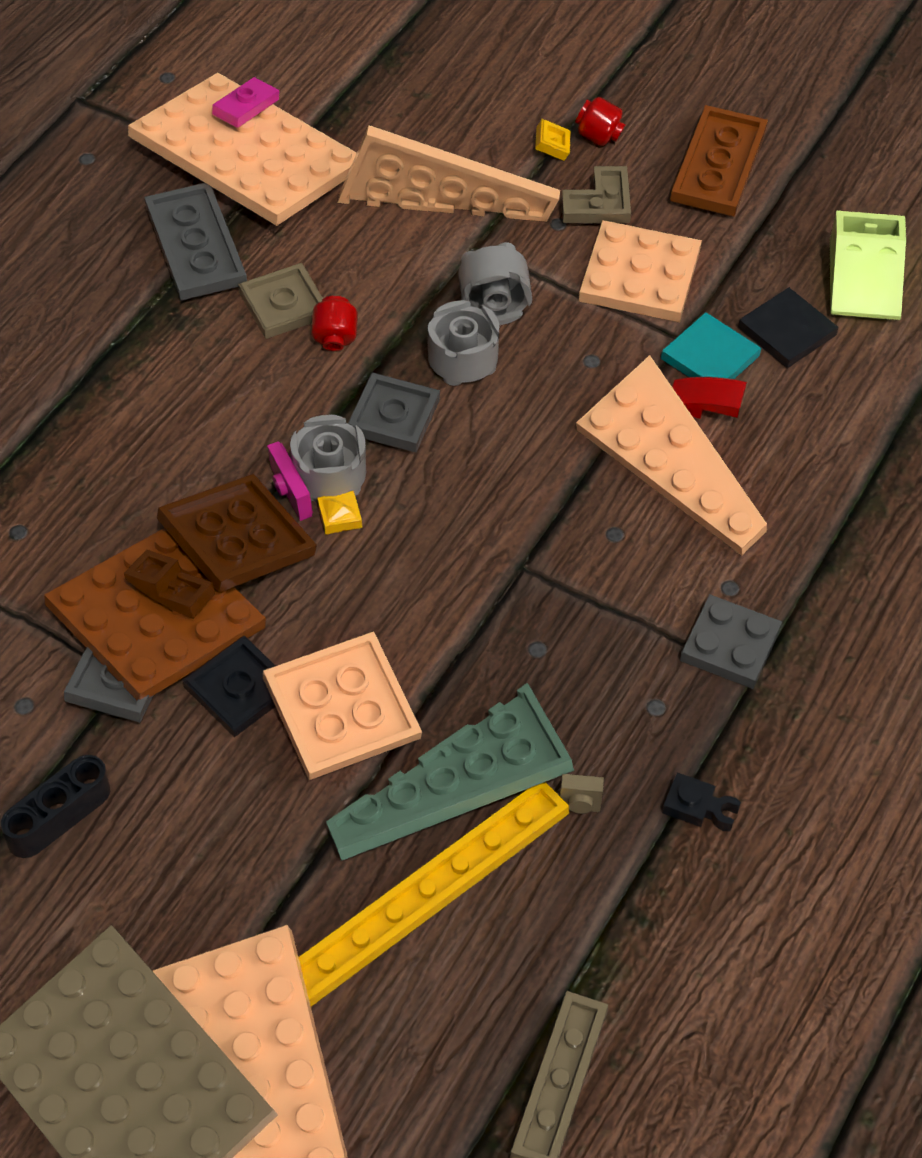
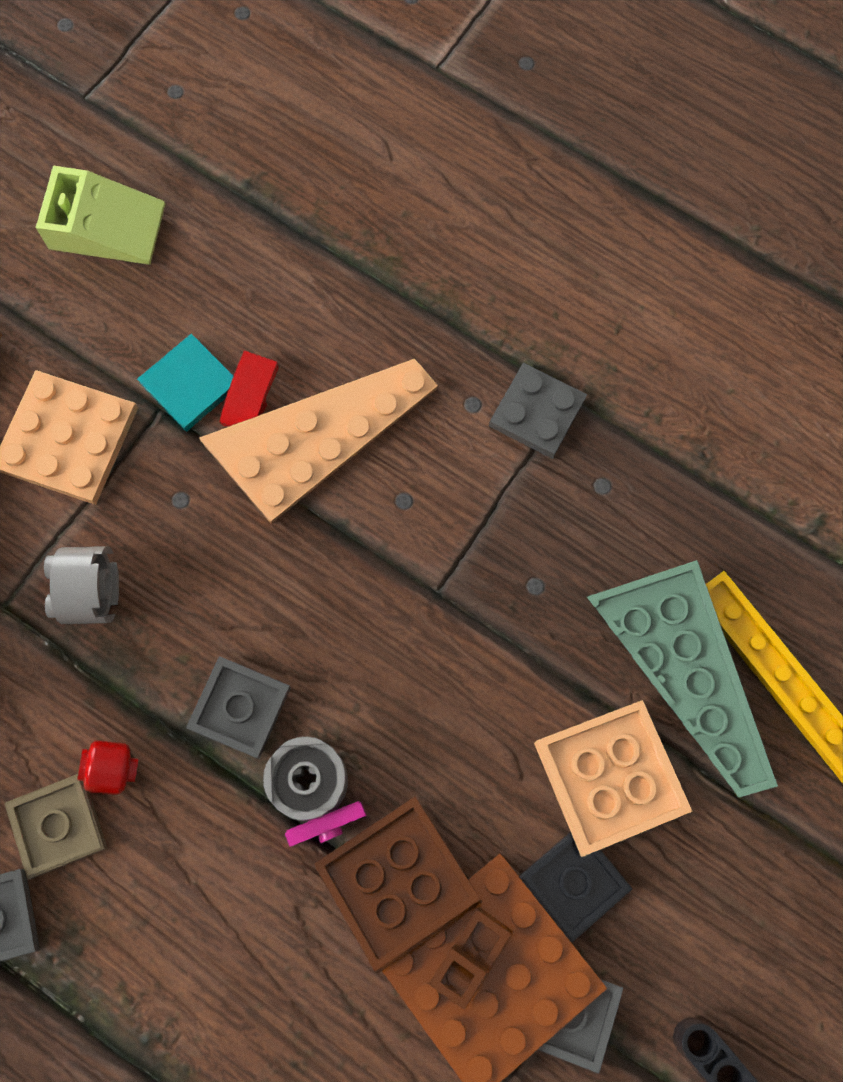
camera: 85 degrees left, 20 degrees up
yellow tile [317,491,362,535] -> none
light grey brick [428,300,500,386] -> none
dark tan plate [560,774,604,814] -> none
black plate [662,772,741,832] -> none
black tile [738,287,839,368] -> none

